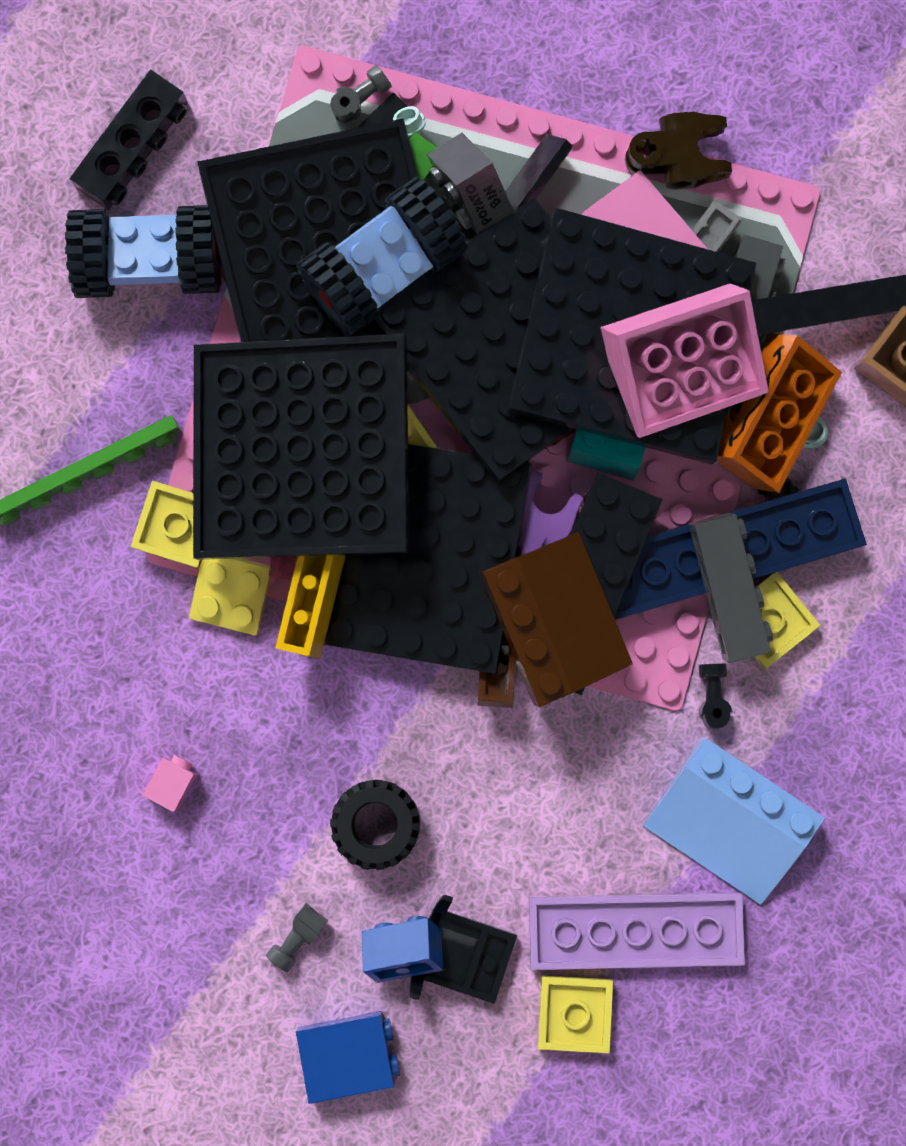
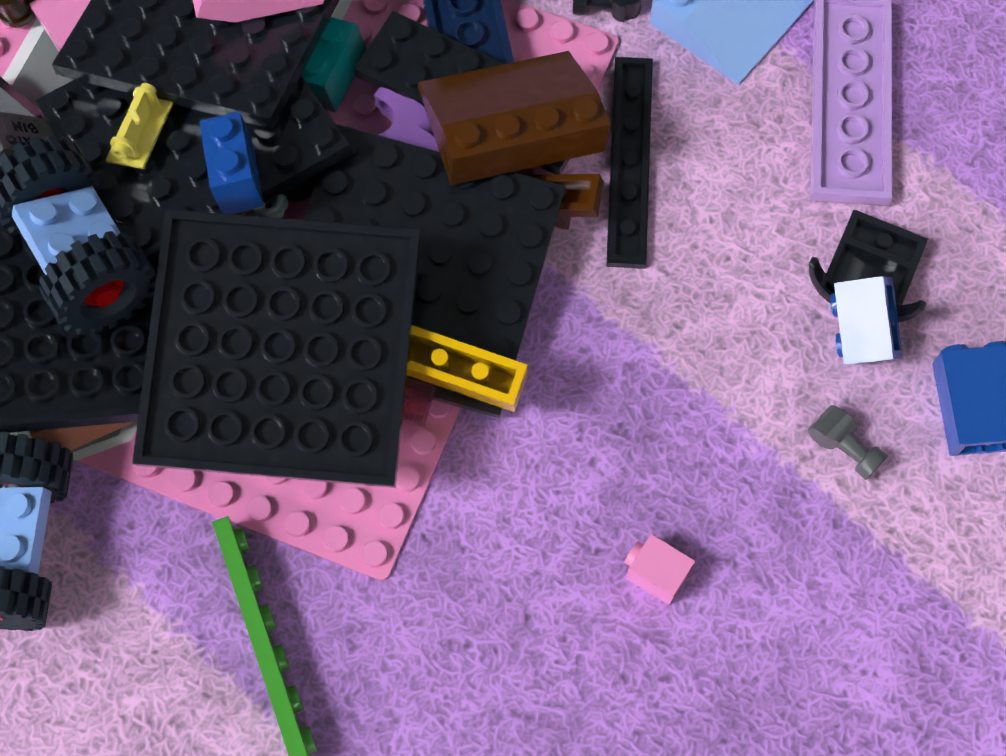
camera: 80 degrees left, 15 degrees down
light yellow plate [130,480,201,569] -> none
light yellow plate [188,558,273,636] -> none
black tyre [330,780,420,870] -> none
light yellow plate [538,975,613,1053] -> none
none -> light yellow hinge [106,83,173,169]
none -> blue brick [199,111,264,214]
none -> black tile [606,57,653,269]

